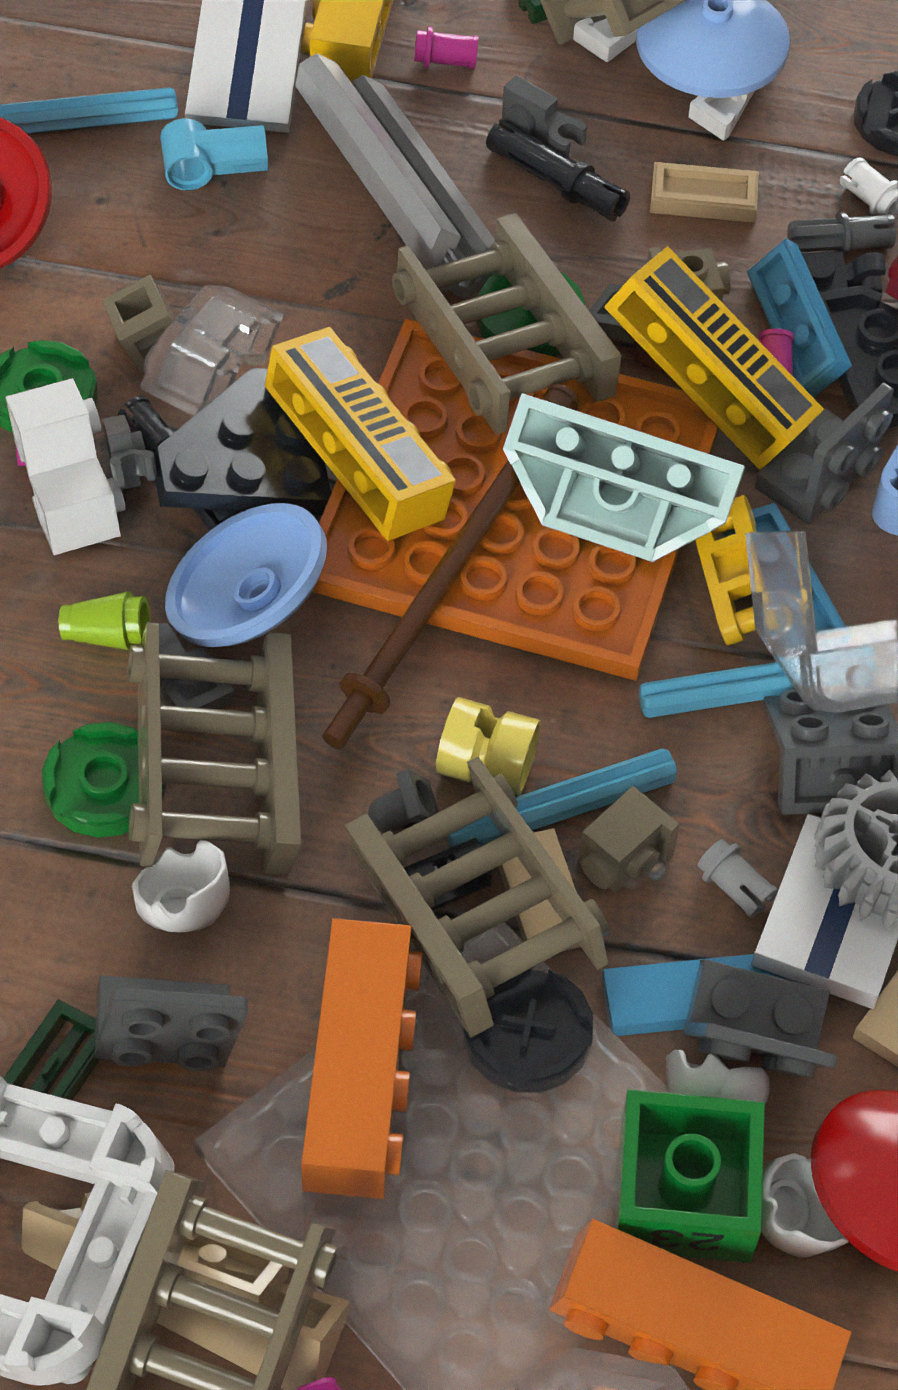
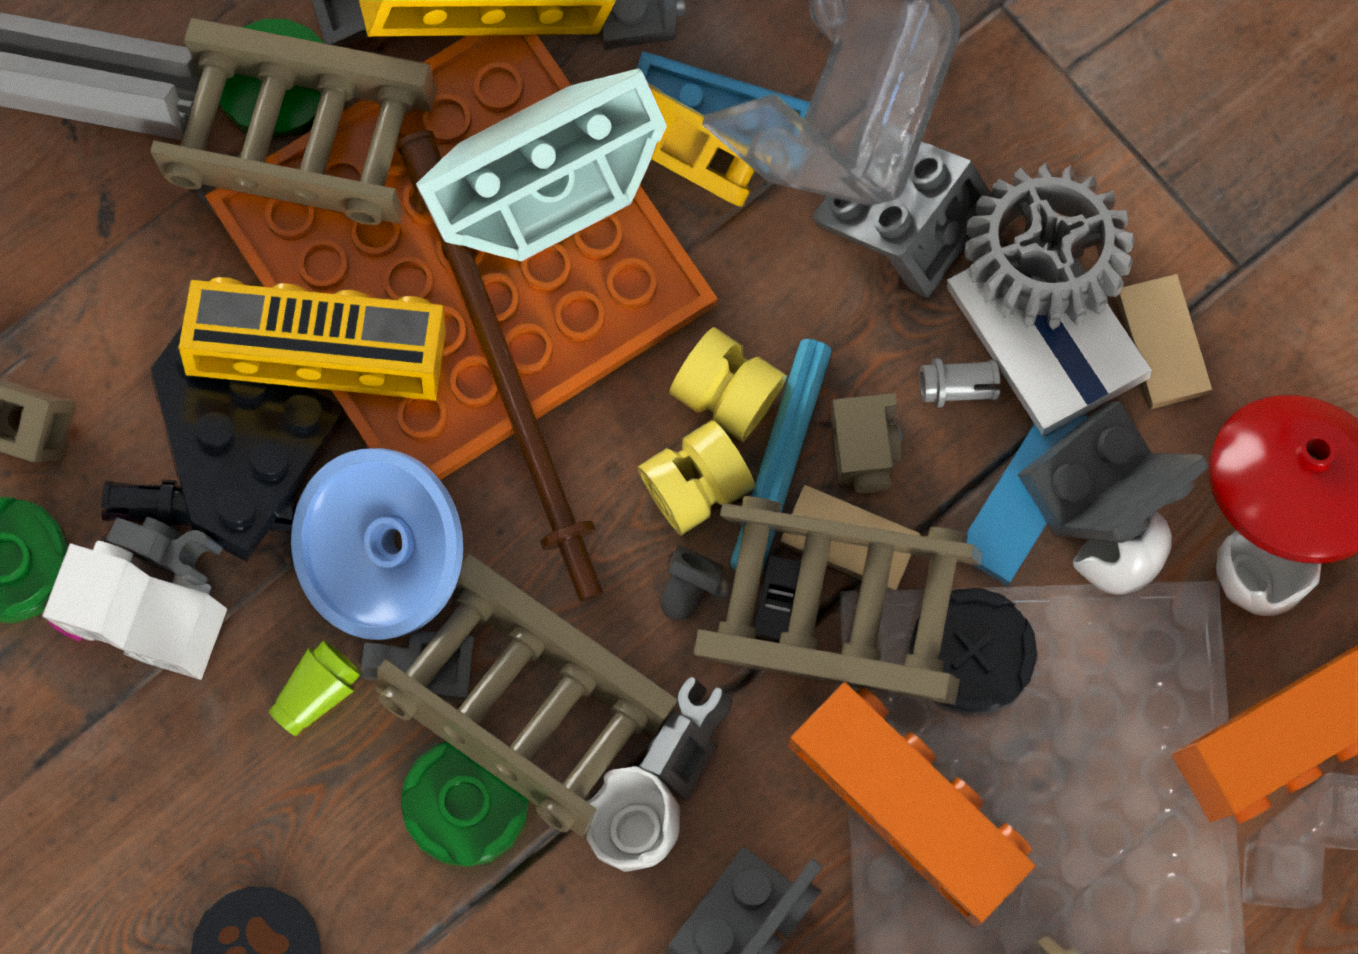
camera: 50 degrees left, 20 degrees up
clear brick [140,285,284,416] -> none
green brick [614,1089,765,1263] -> none
medium azure axle [638,649,872,718] -> none
none -> dark grey plate [640,677,733,801]
none -> light yellow wheel [669,327,787,443]

